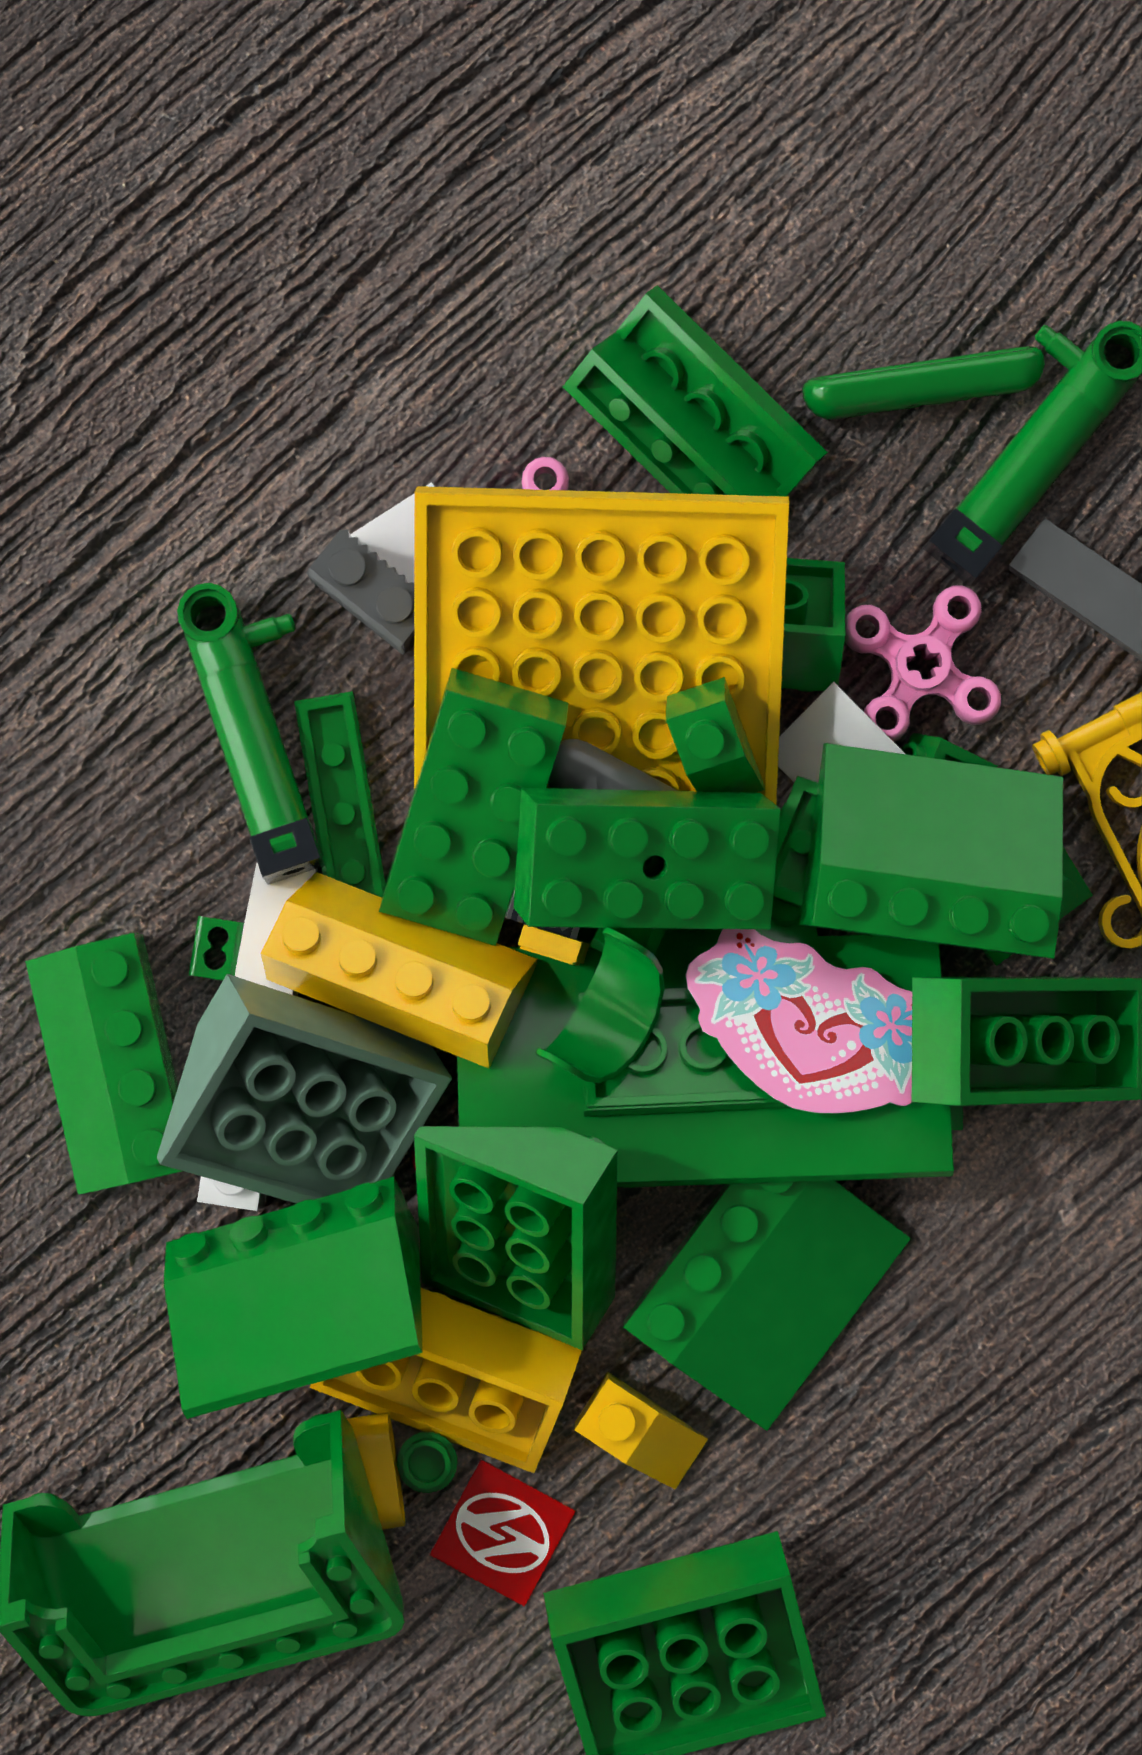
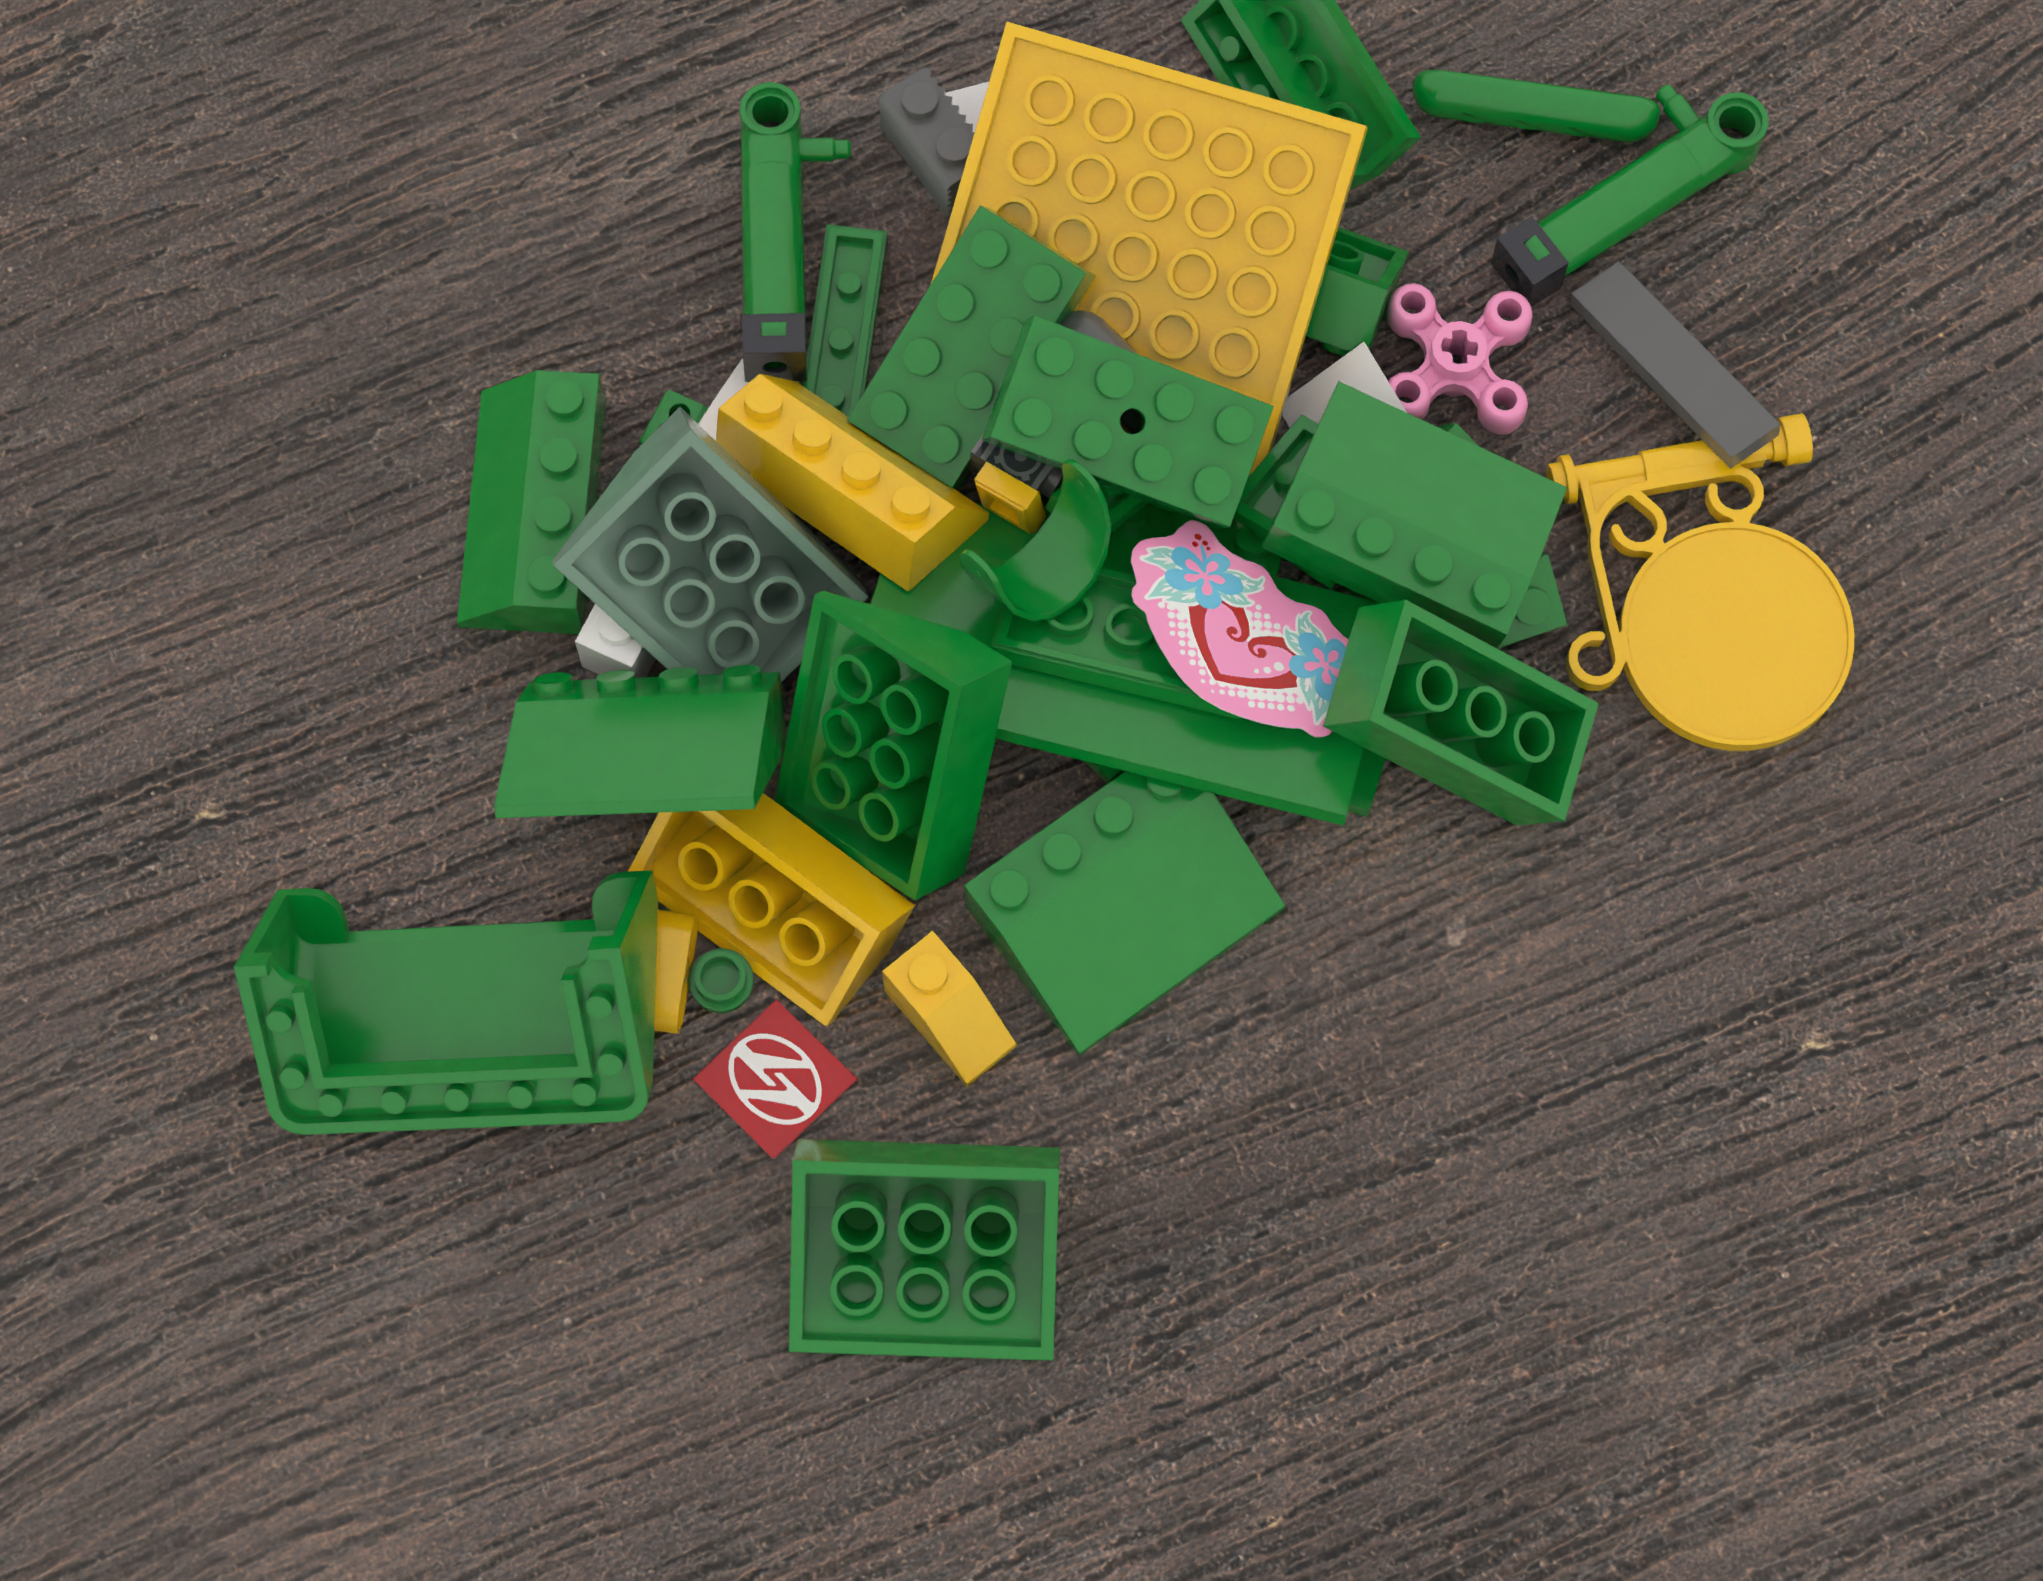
camera: 10 degrees right, 15 degrees down
green slope [666,677,765,793] -> none

